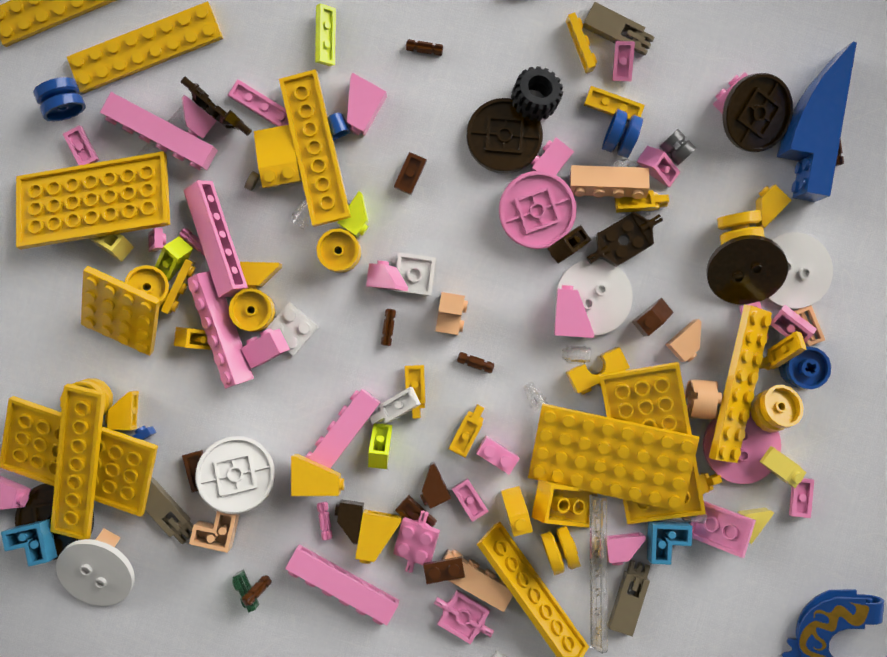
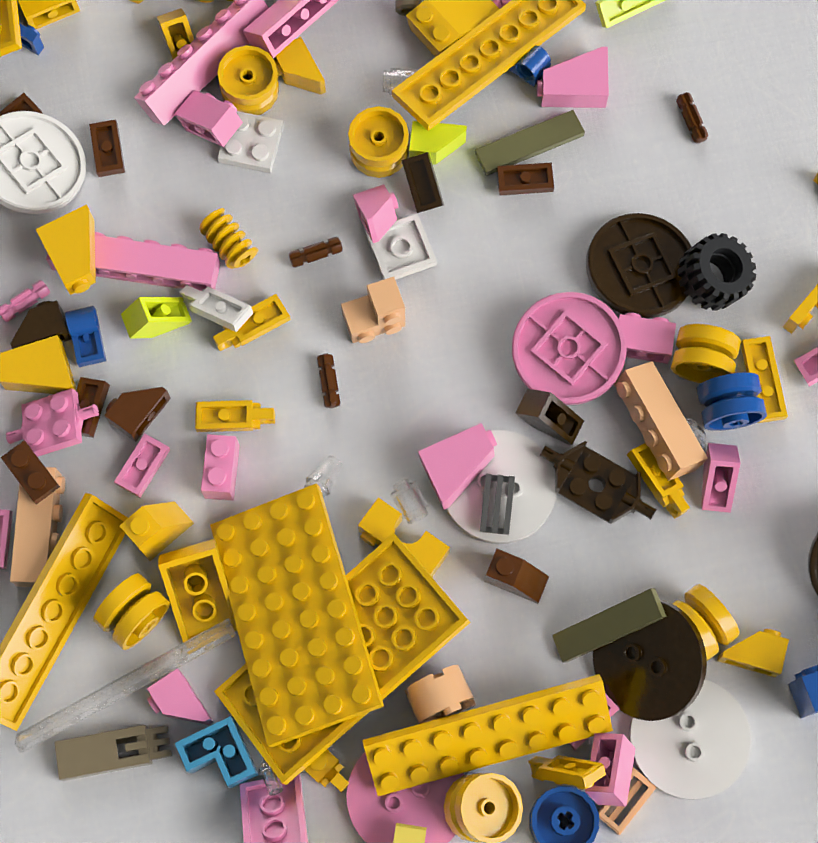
camera: 65 degrees right, 15 degrees down
dark grey wheel [659,129,696,165] -> none
light nougat slope [665,319,701,362] -> none
none -> blue plate [65,306,107,368]
none -> reddish brown plate [89,119,125,177]
none -> yellow piece [199,208,259,269]
none -> dark brown tile [401,152,444,213]
none -> olive tile [475,110,585,176]
none -> dark grey tile [480,473,515,535]
none -> olive tile [552,588,667,663]
none -> yellow wheel [671,324,741,383]

